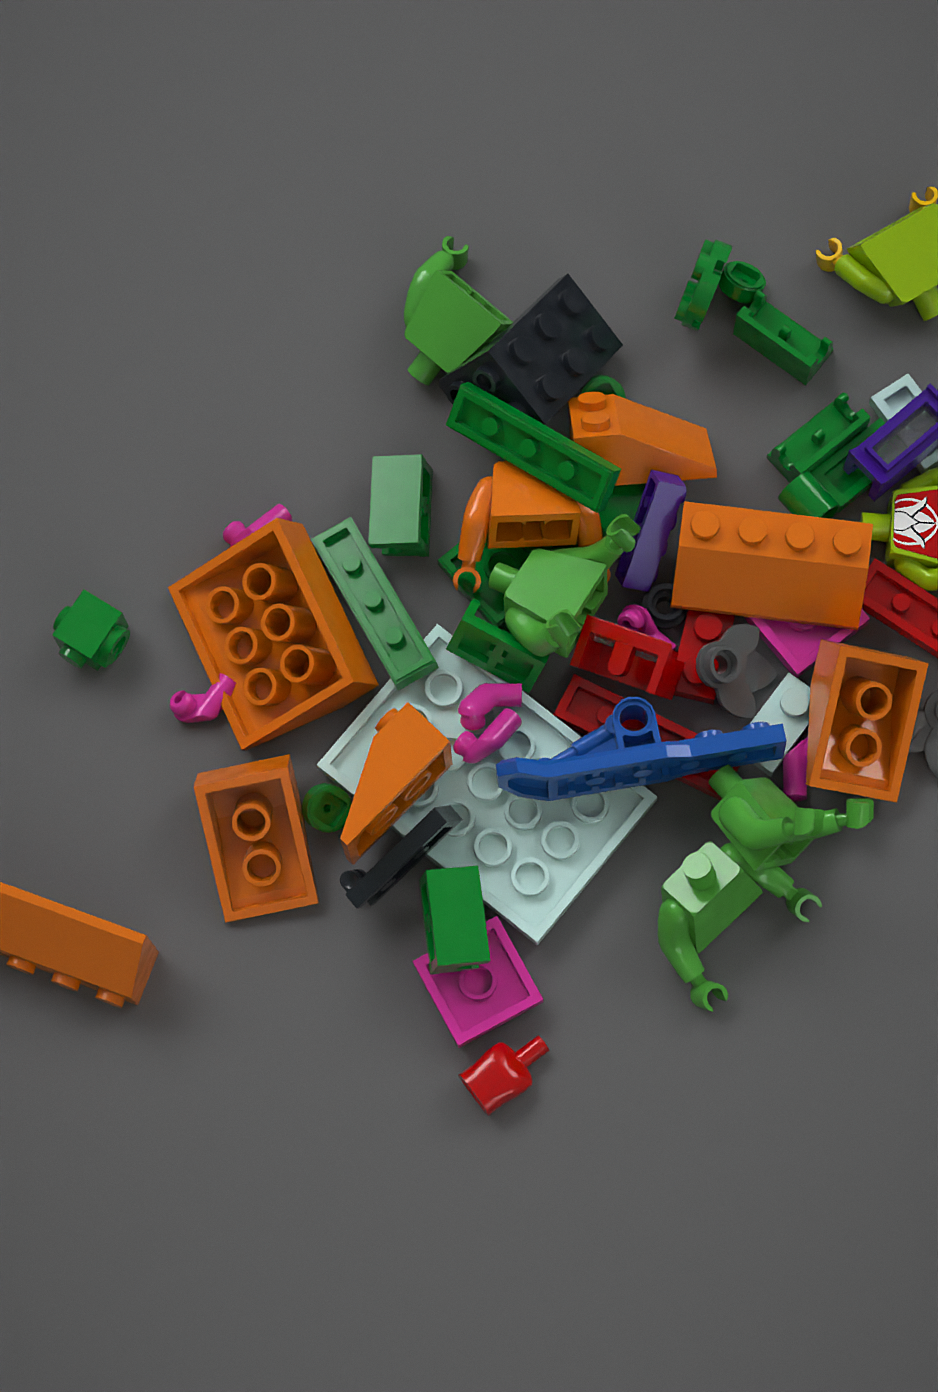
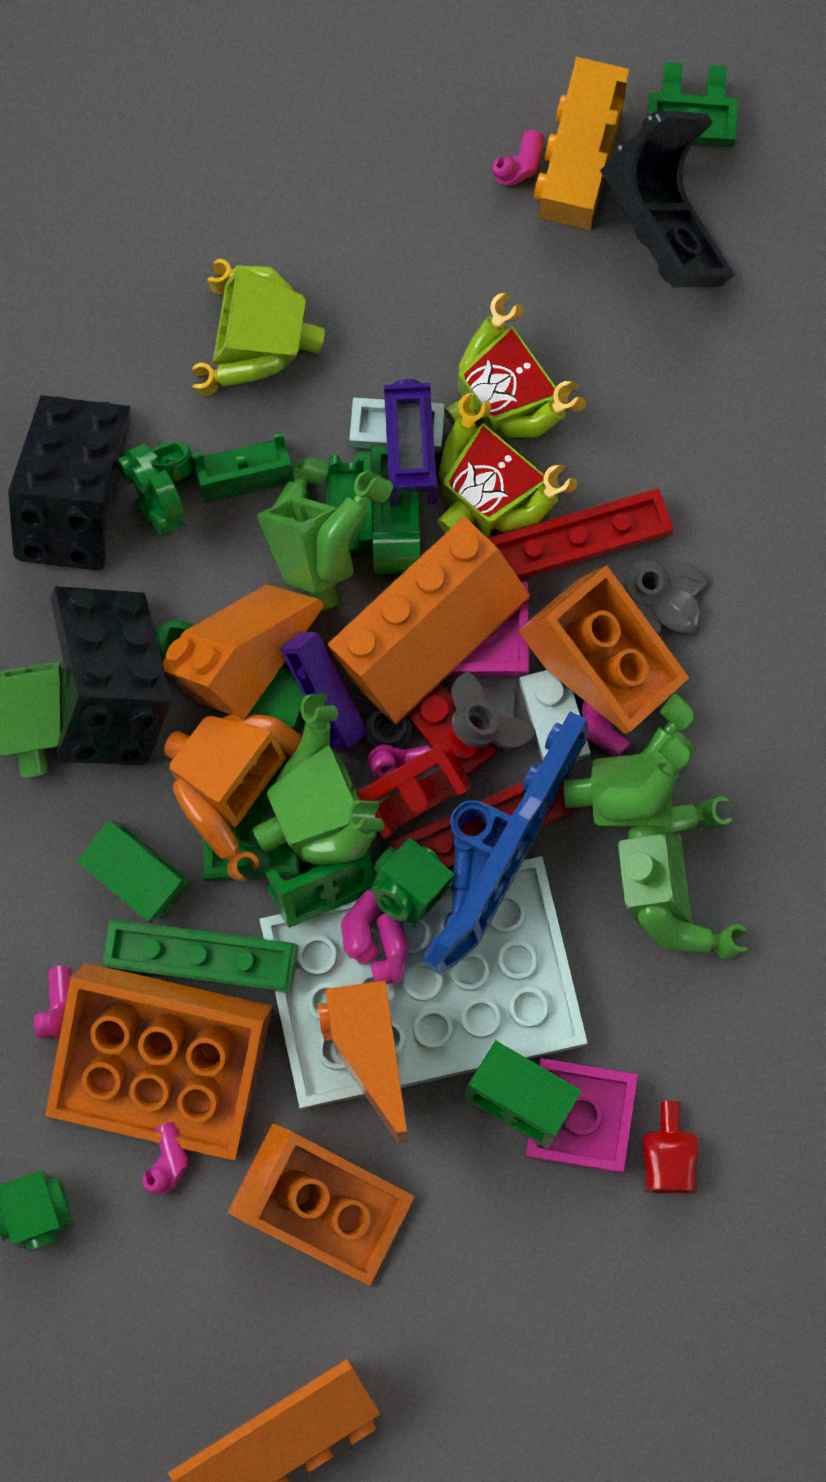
camera: 55 degrees left, 0 degrees up
green tile [302,783,352,833] -> none
black hinge [340,805,463,909] -> none
green tile [446,382,621,513] -> none
none -> black bracket [8,395,131,570]
none -> bright green torso [257,457,393,610]
none -> green brick [370,838,455,927]

